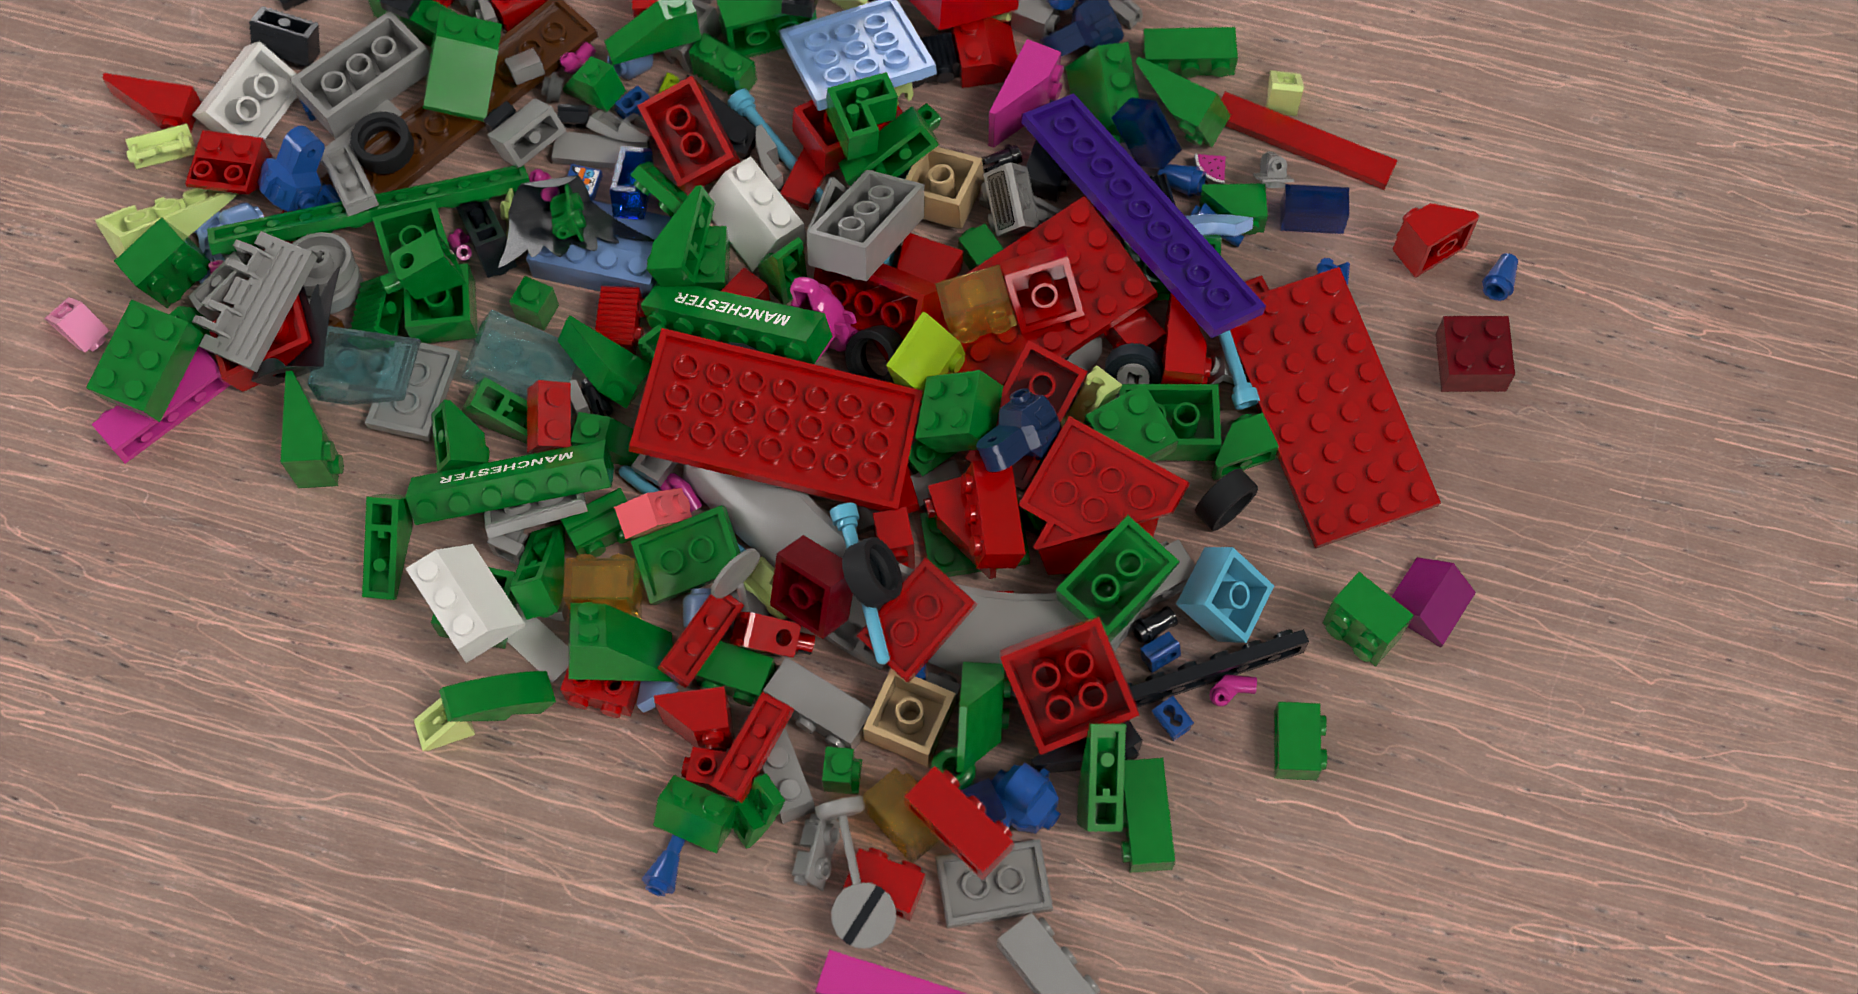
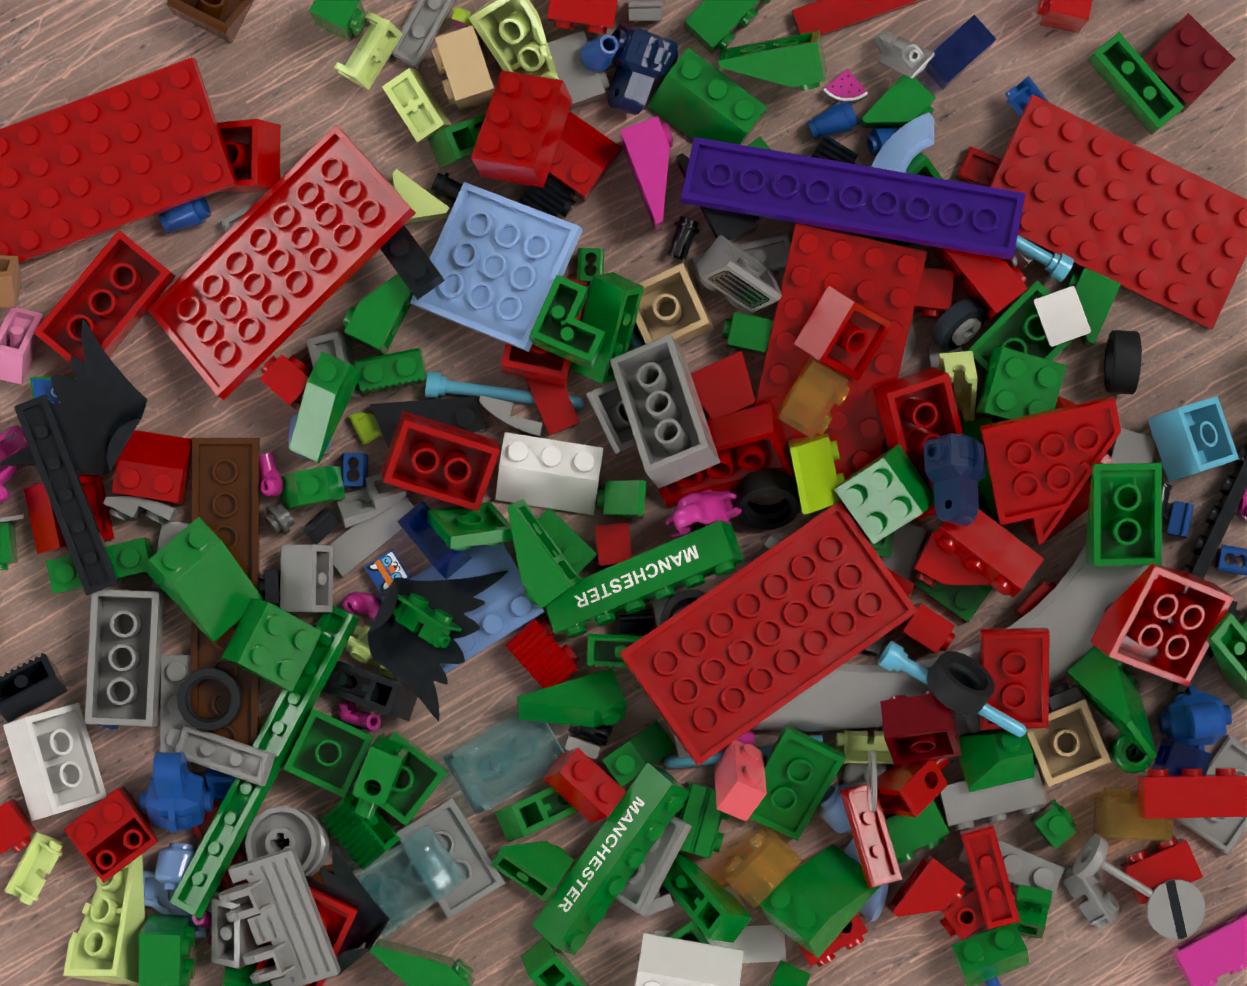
camera: 50 degrees left, 20 degrees up
light grey slope [504,48,545,85] -> none
green brick [509,276,559,331] -> none
clear blue panel [1111,97,1182,170] -> none
none -> green brick [222,598,322,692]
none -> green slope [958,729,1035,792]
none -> white sticker [1034,286,1091,346]
none -> green brick [1087,32,1184,135]

